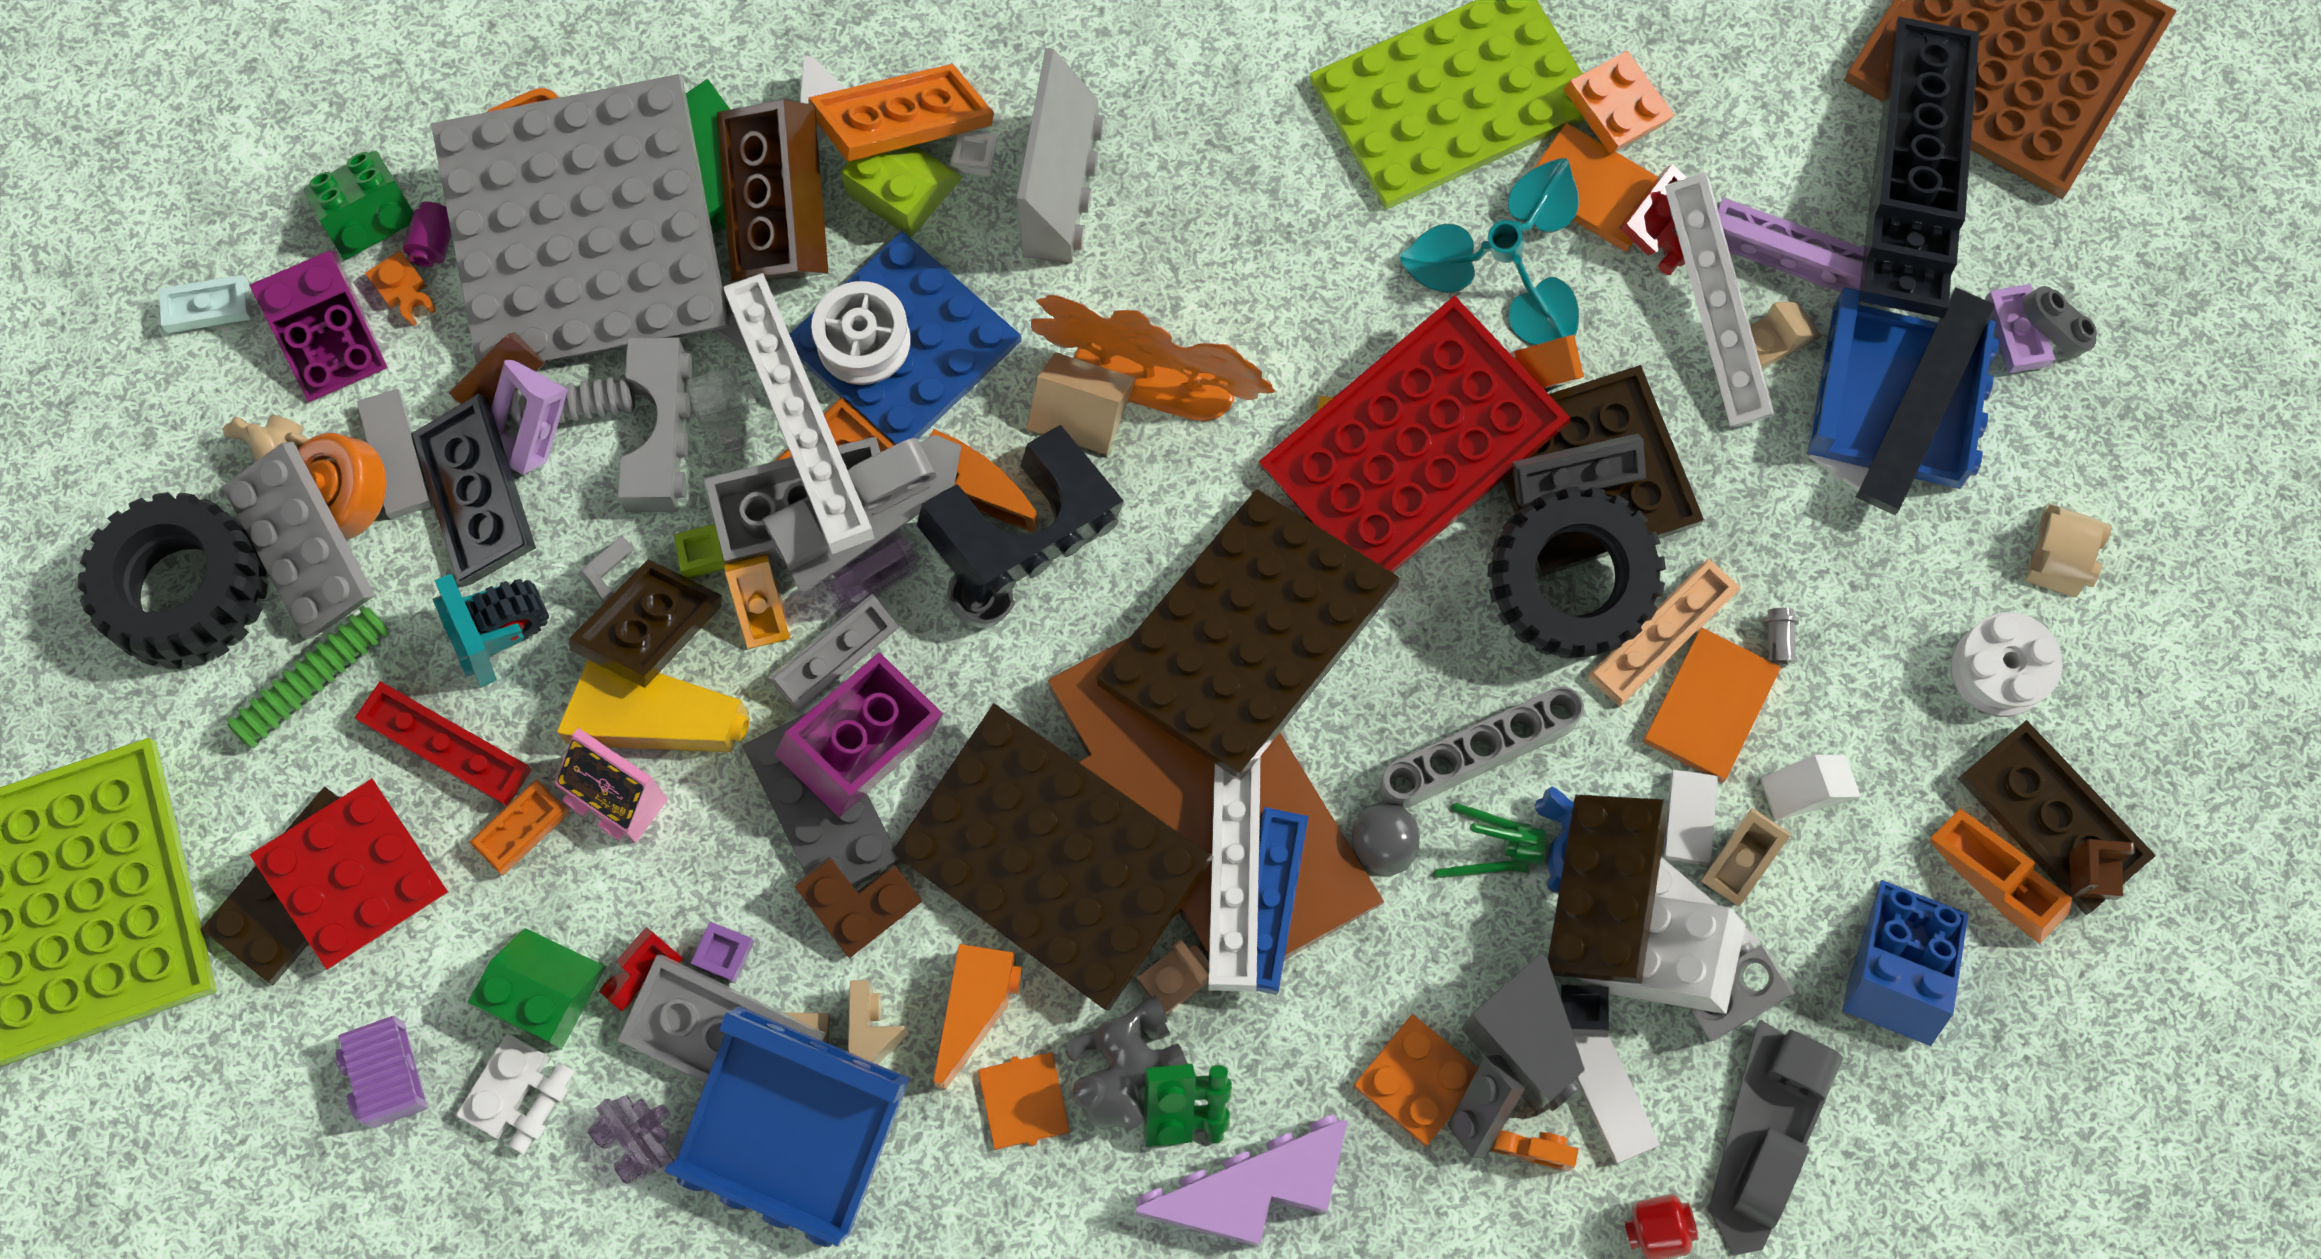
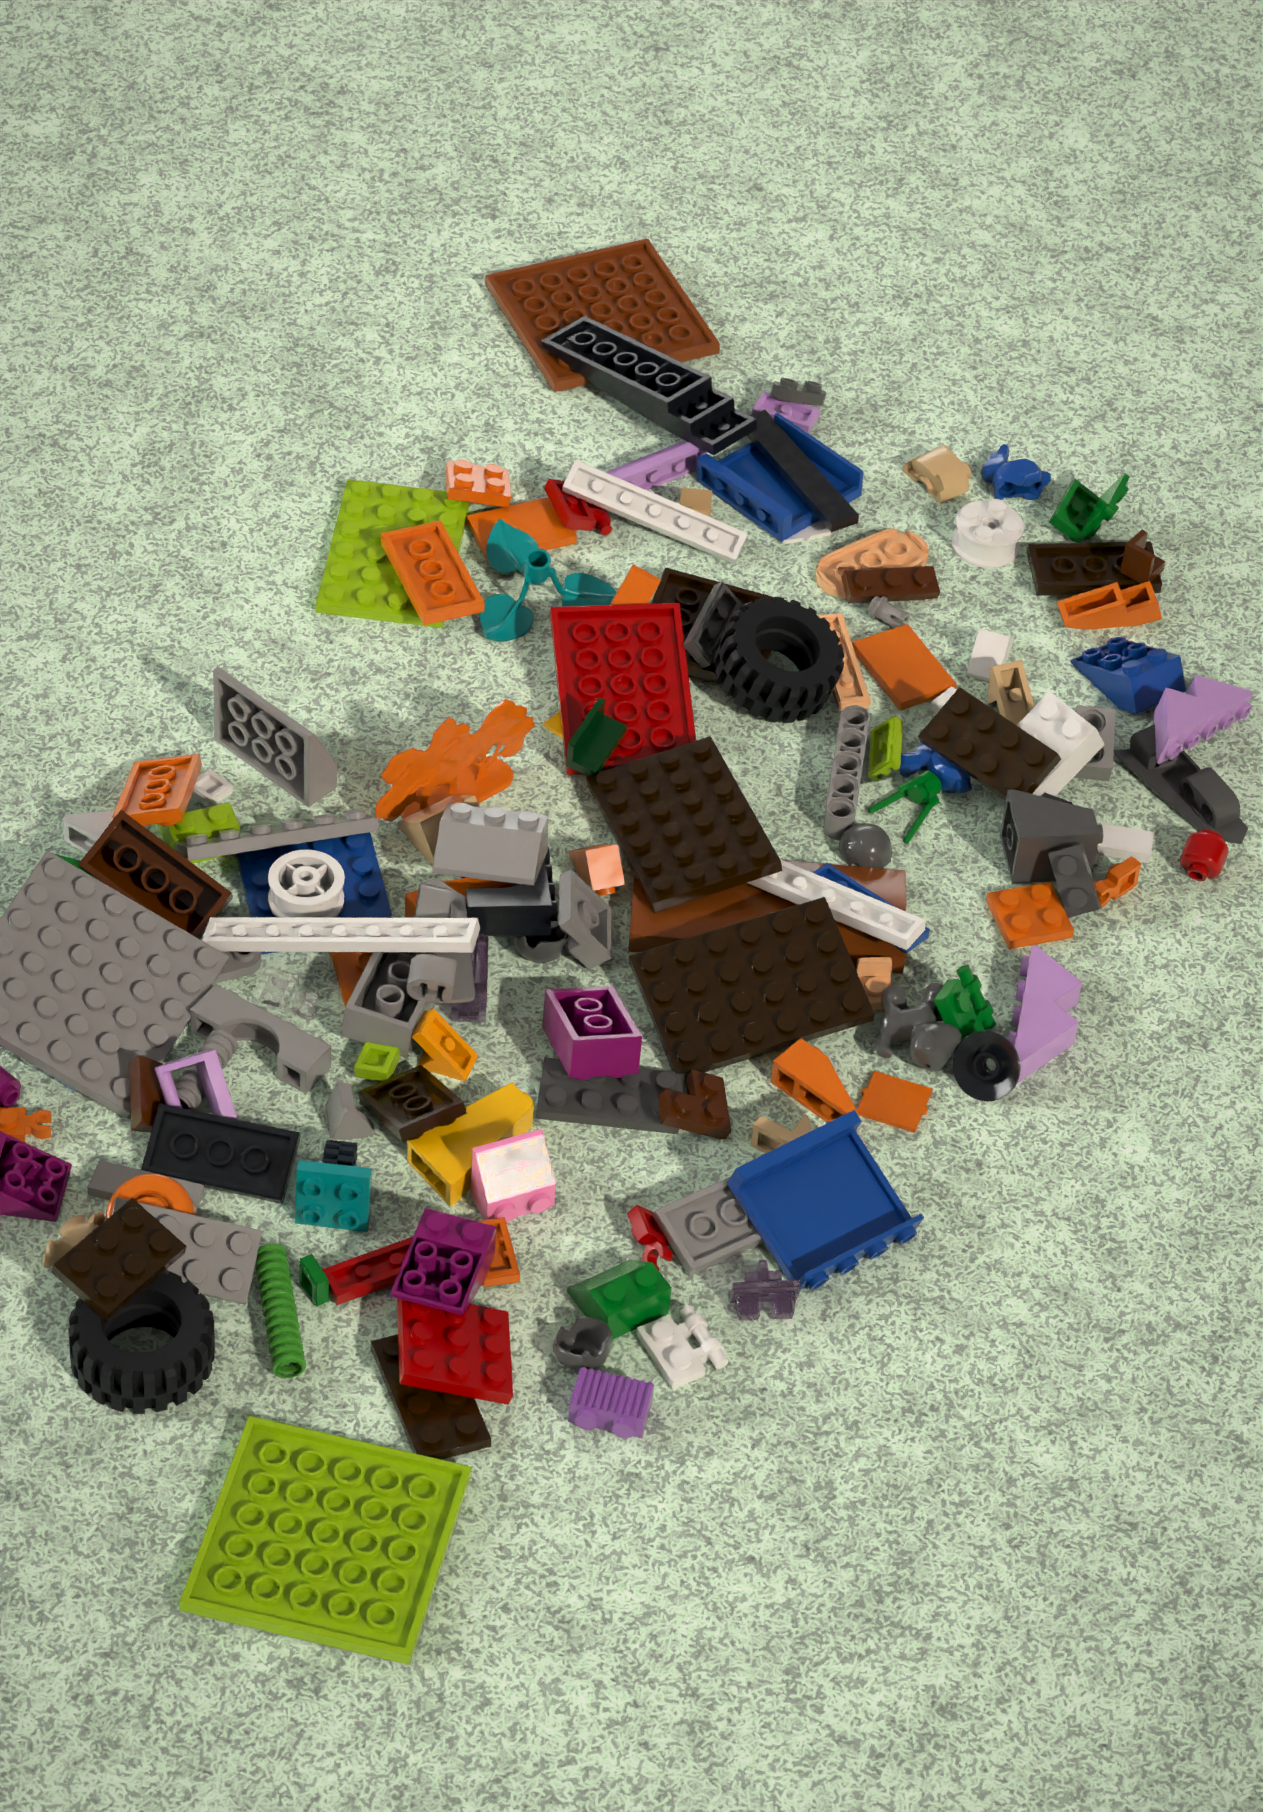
camera: 60 degrees left, 25 degrees down
medium lavender plate [690,922,754,984] -> none
light grey tile [768,593,900,712] -> none
none -> dark brown plate [51,1198,187,1321]
none -> light grey plate [175,809,379,861]
none -> green tile [299,1254,329,1306]
none -> orange plate [381,520,485,626]
none -> magenta slope [390,1208,496,1316]
none -> light grey slope [432,803,549,886]
none -> dark grey hair [553,1317,612,1371]
none -> light grey plate [558,869,611,969]
none -> dark green panel [566,697,627,776]
none -> slope [568,844,625,896]
none -> light nougat tile [816,529,928,599]
none -> reddish brown plate [841,566,940,604]
none -> lime tile [868,716,903,782]
none -> black dish [953,1031,1021,1102]
none -> blue animal [981,444,1051,500]
none -> green bracket [1049,473,1130,543]
none -> lavender slope [1154,674,1253,764]

